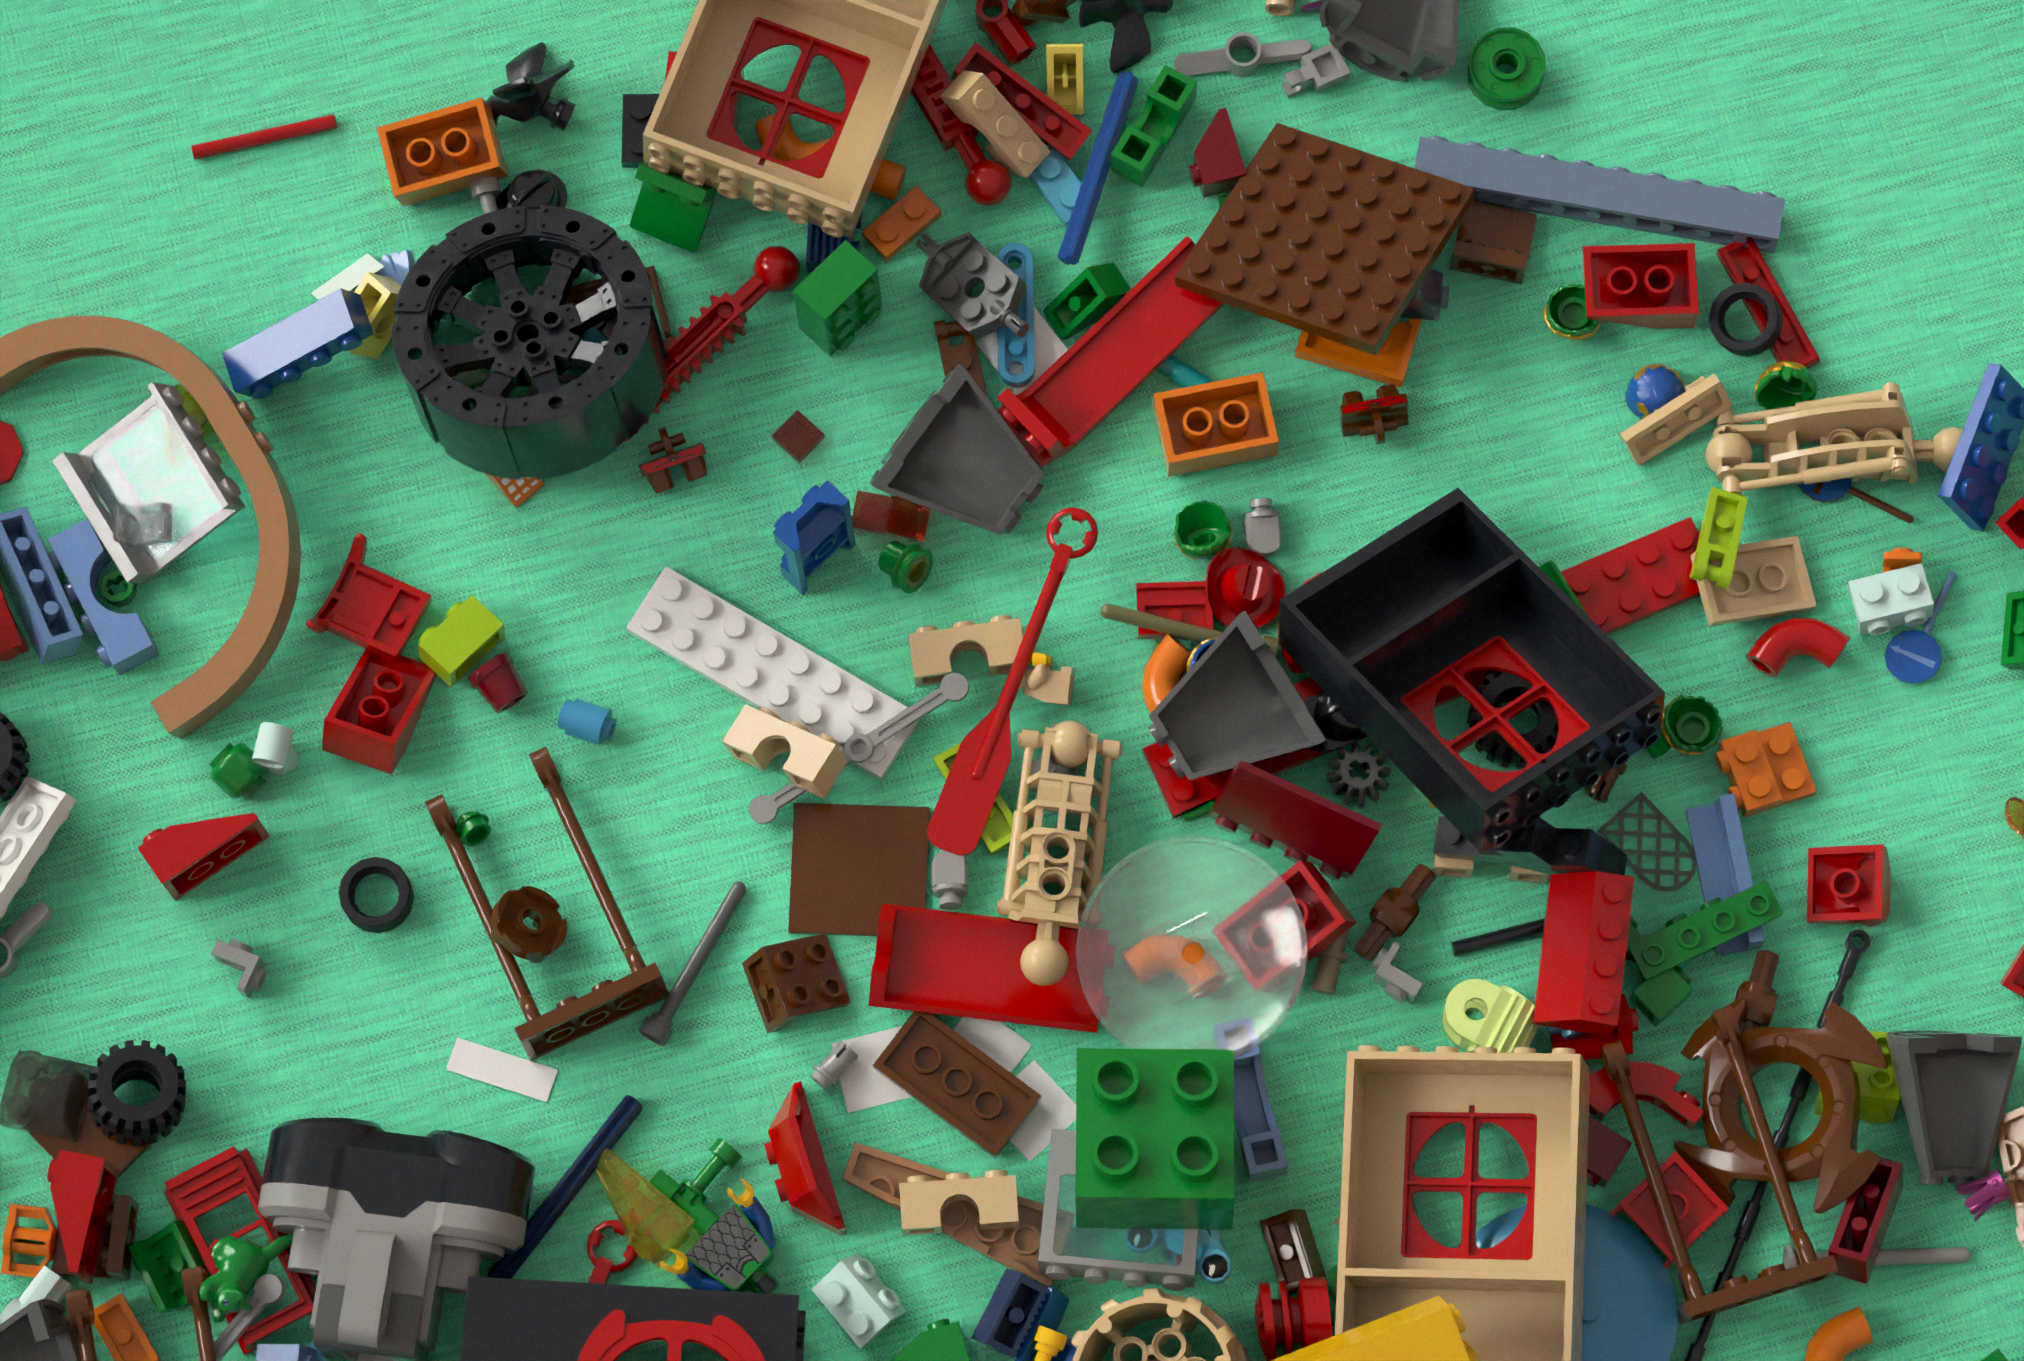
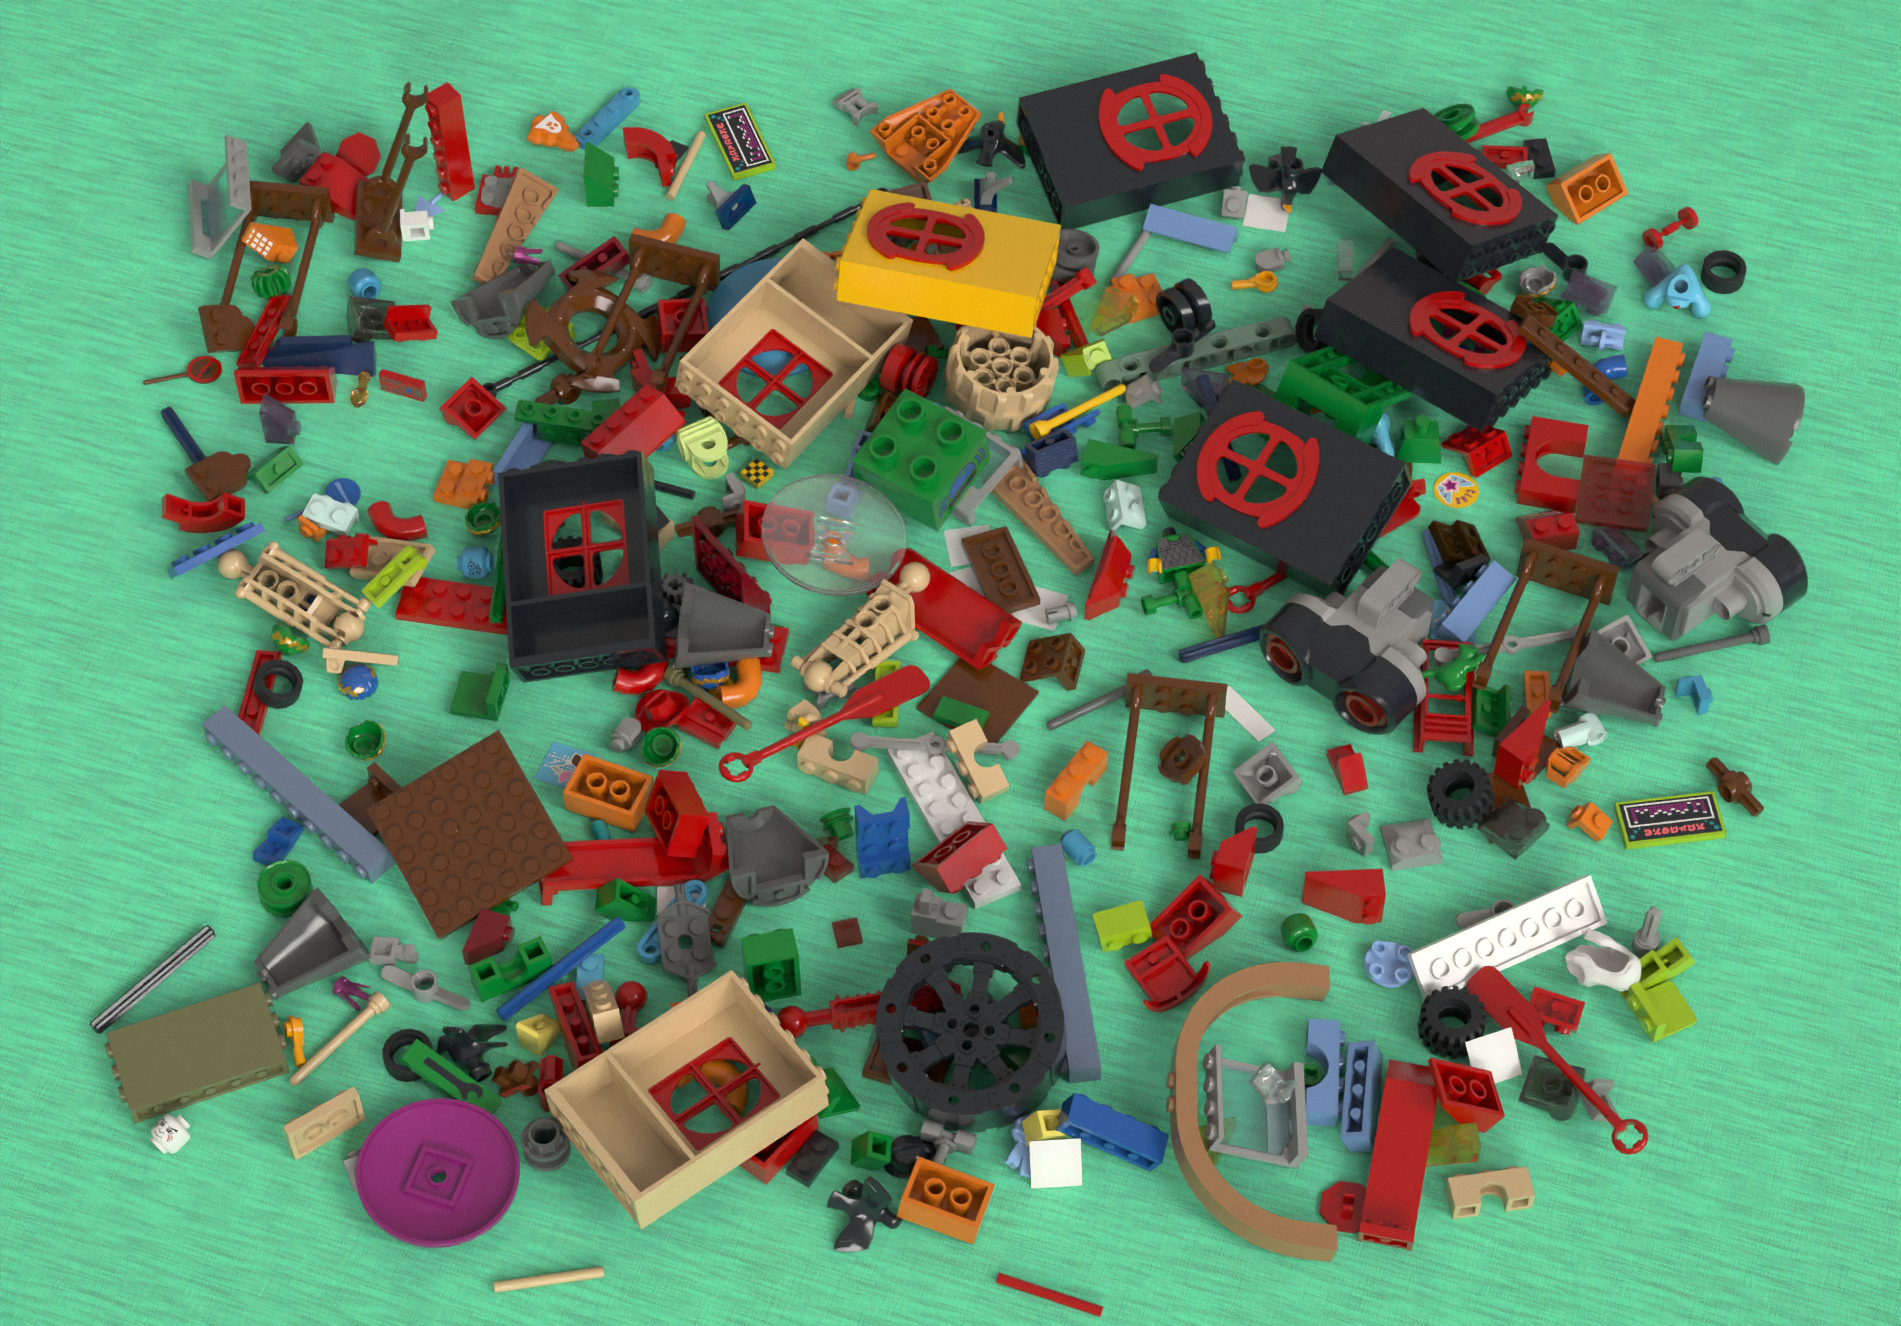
camera: 150 degrees left, 20 degrees down
light aqua piece [252,722,298,776] -> none
dark red piece [467,652,528,714] -> none
tan arch [899,1170,1019,1236] -> none
light grey arm [931,850,968,911] -> none
reddish brown hips [1340,384,1409,445] -> none
red slope [1583,243,1699,329] -> none
none -> blue slope [253,816,304,866]
none -> red bracket [324,533,378,570]
none -> red tile [379,369,427,402]
none -> green bracket [450,662,510,721]
none -> dark azure head [457,546,494,578]
none -> medium azure sticker [534,741,597,788]
none -> red brick [644,770,710,858]
none -> yellow tile [740,458,774,489]
none -> green brick [850,1131,892,1171]
none -> light grey hinge [911,889,967,938]
none -> red slope [912,821,1008,894]
none -> green tile [933,696,989,729]
none -> sand blue brick [1027,844,1101,1084]
none -> orange arch [1044,741,1108,821]
none -> red slope [1209,827,1257,897]
none -> light grey slope [1232,742,1302,805]
none -> red slope [1326,744,1368,796]
none -> light blue dish [1364,941,1414,988]
none -> light grey slope [1380,818,1442,871]

